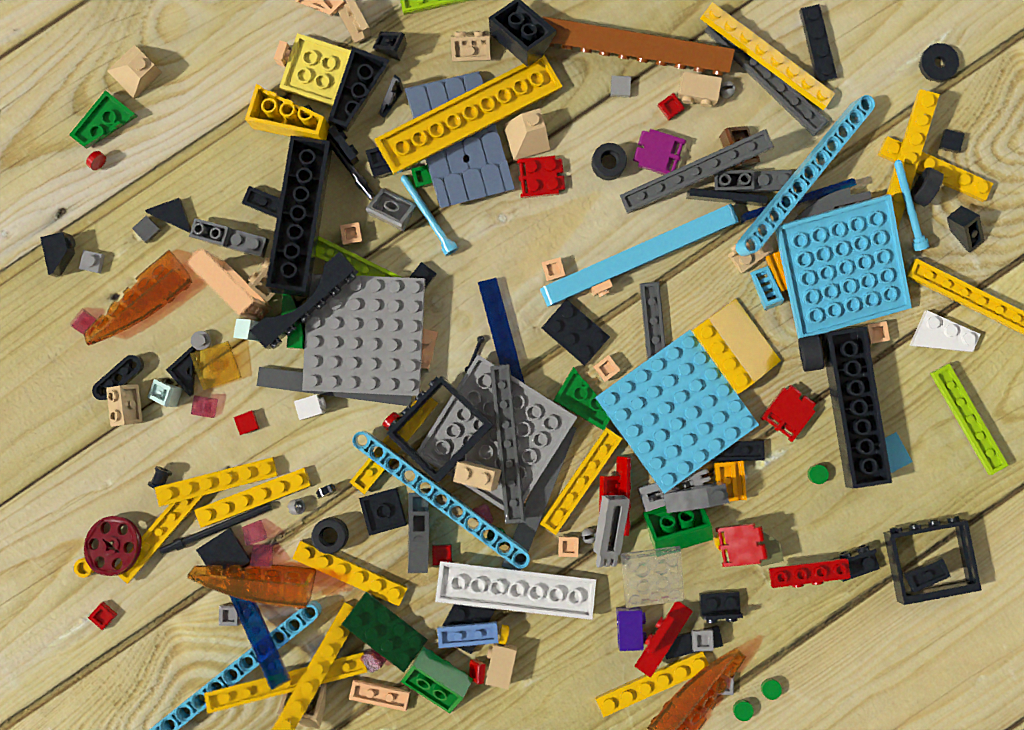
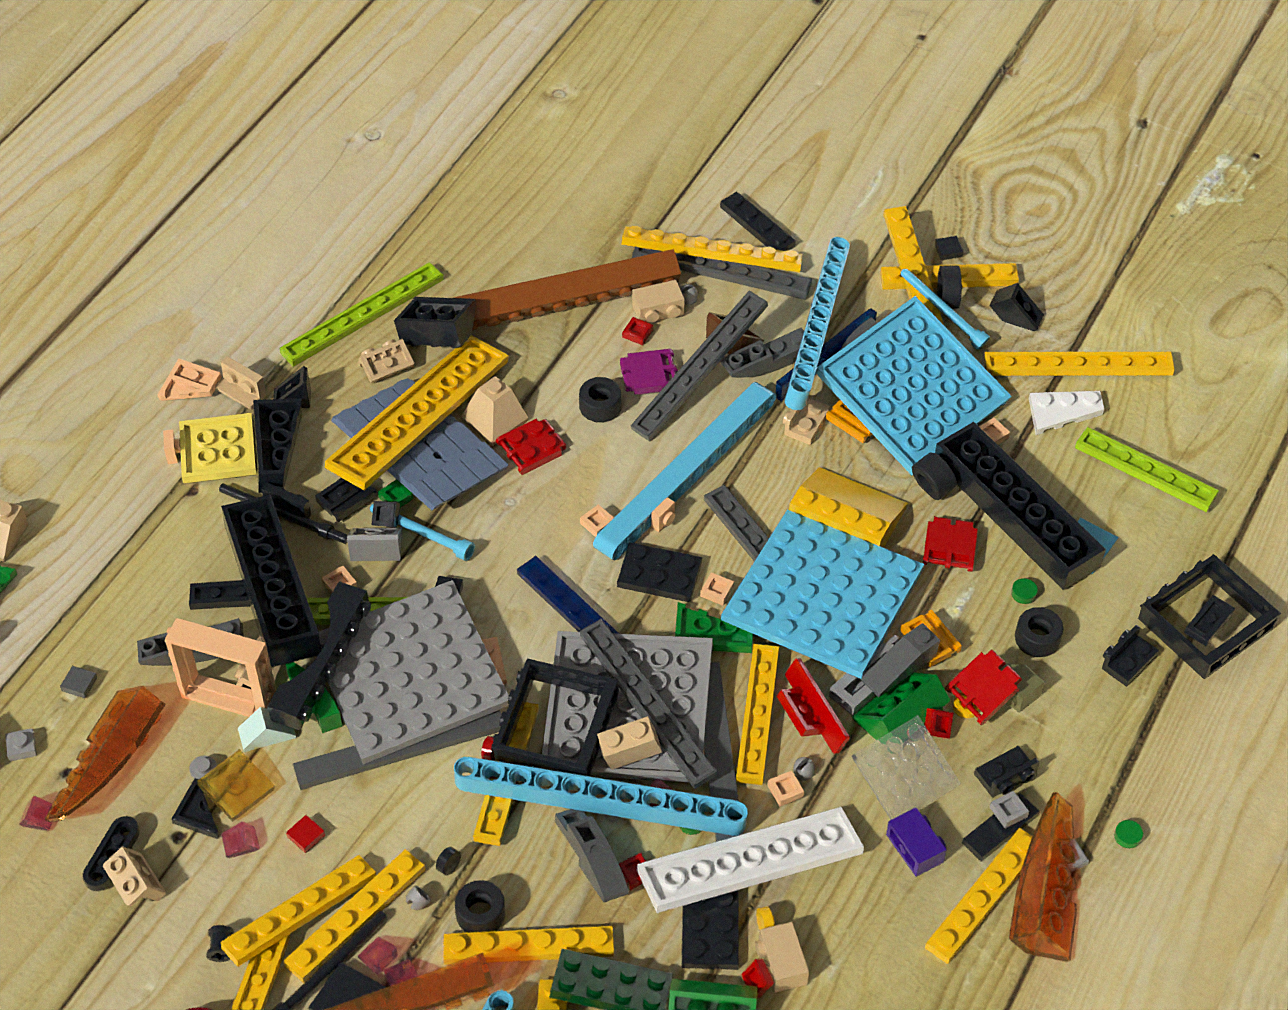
camera: 25 degrees left, 35 degrees down
black tile [145,198,191,233] -> none
light aqua slope [148,379,183,407] -> none
yellow wedge [245,84,330,140] -> none
white brick [294,394,327,420] -> none
black tile [359,487,407,536] -> none
black tile [378,75,404,118] -> none
medium blue plate [437,622,498,648] -> none
black hinge [465,336,485,372] -> none
light grey hinge [593,495,630,567] -> none
light grey tile [610,76,631,97] -> none
red bracket [635,600,693,677] -> none
black tile [686,188,768,206] -> none
black tile [710,441,765,461] -> none
green tile [733,700,754,721] -> none
medium azure slope [750,266,784,310] -> none
red bracket [769,558,850,588] -> none
black tile [919,43,959,82] -> none
none -> black tile [371,501,400,528]
none -> red tile [923,708,954,739]
none -> black tyre [1015,607,1064,657]

